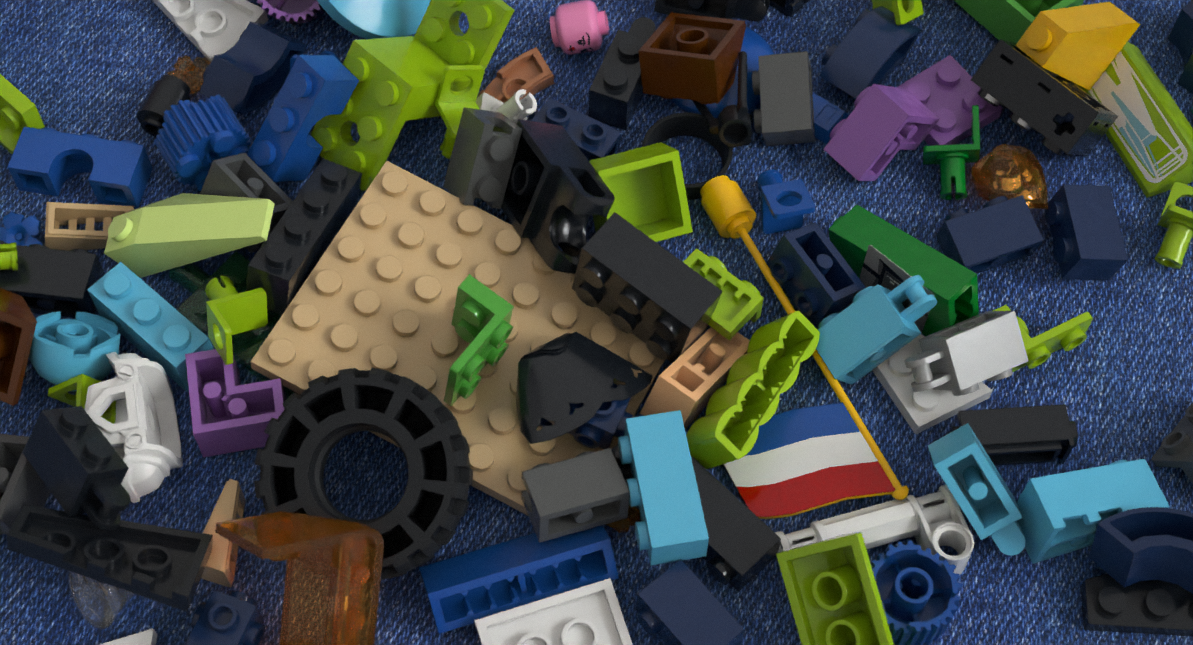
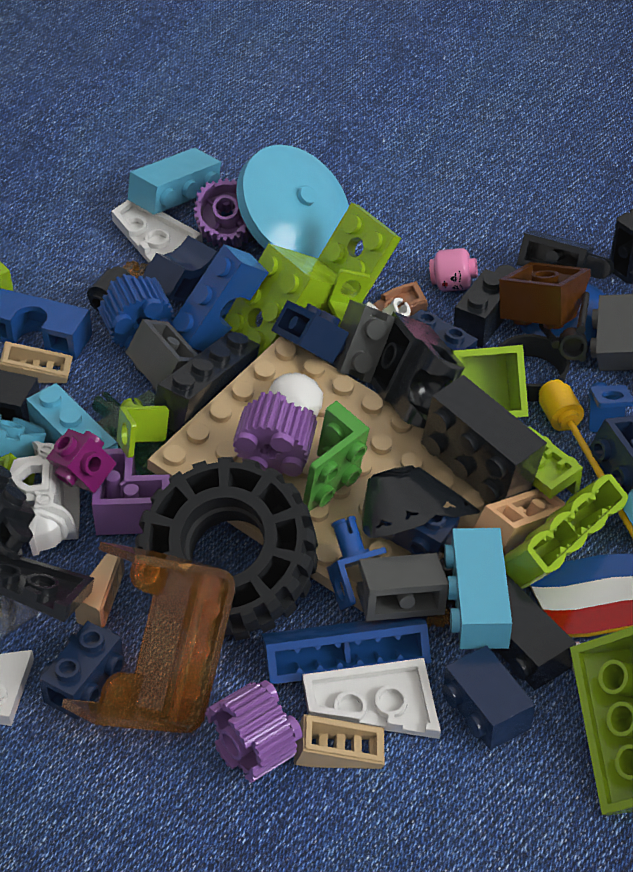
camera: 10 degrees right, 15 degrees down
yellowish green wedge [104,193,275,278] -> none
none -> magenta brick [46,429,117,493]
none -> medium lavender brick [233,391,317,477]
none -> white hair [267,372,323,417]
none -> dark blue brick [271,300,349,364]
none -> blue bracket [327,516,387,610]

